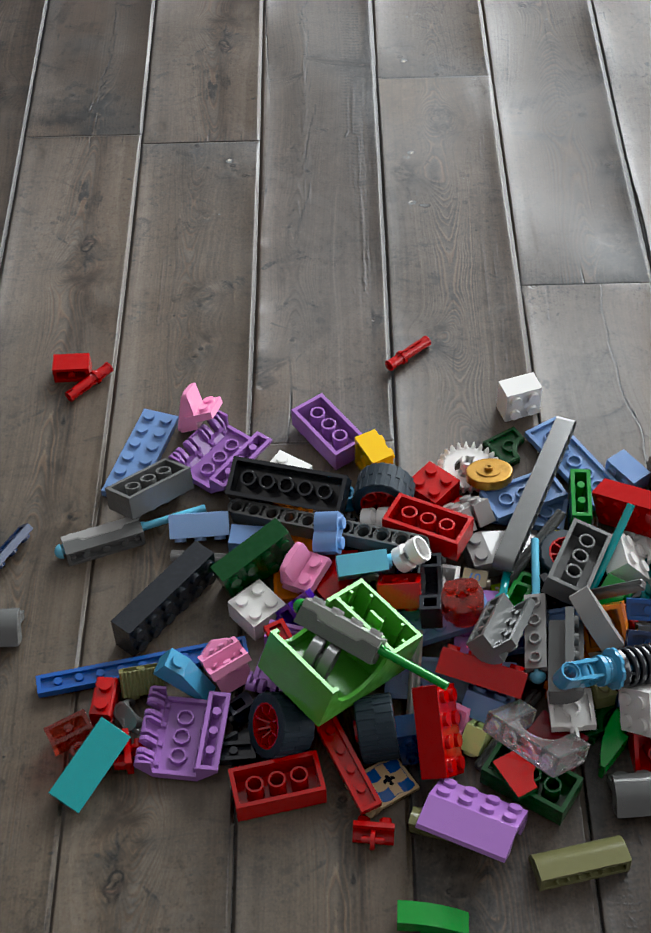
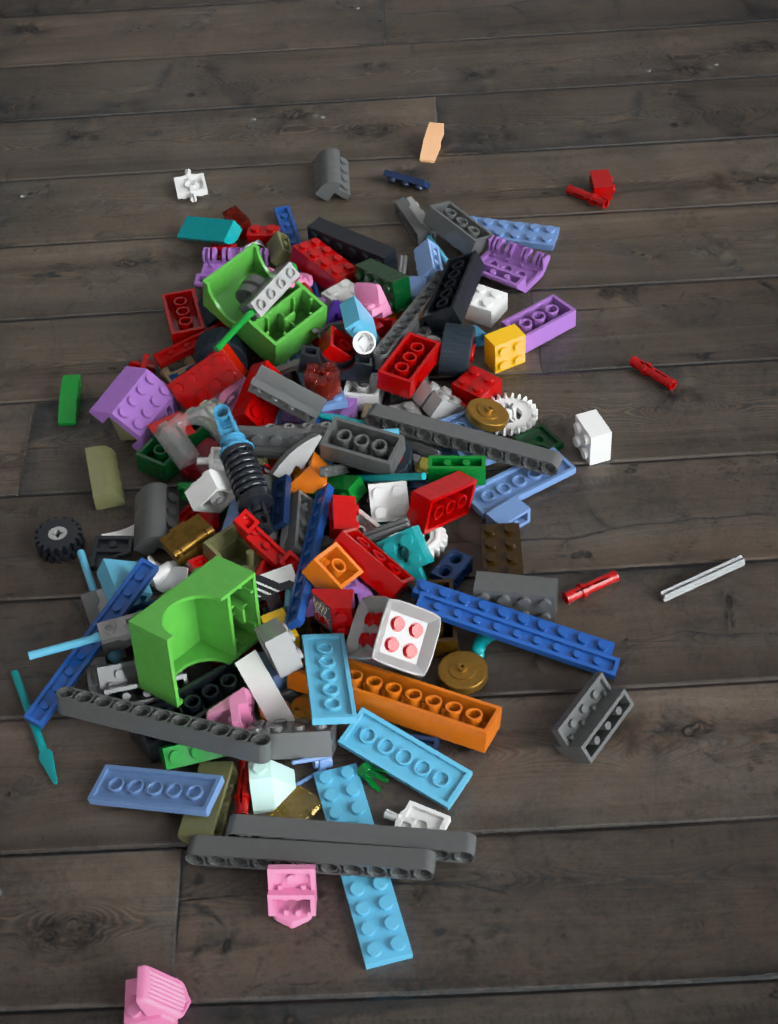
camera: 90 degrees right, 5 degrees down
dark azure slope [153,648,216,700] -> none
bright pink piece [178,383,223,433] -> none
medium blue brick [312,511,346,555] -> none
none -> red brick [290,237,357,290]

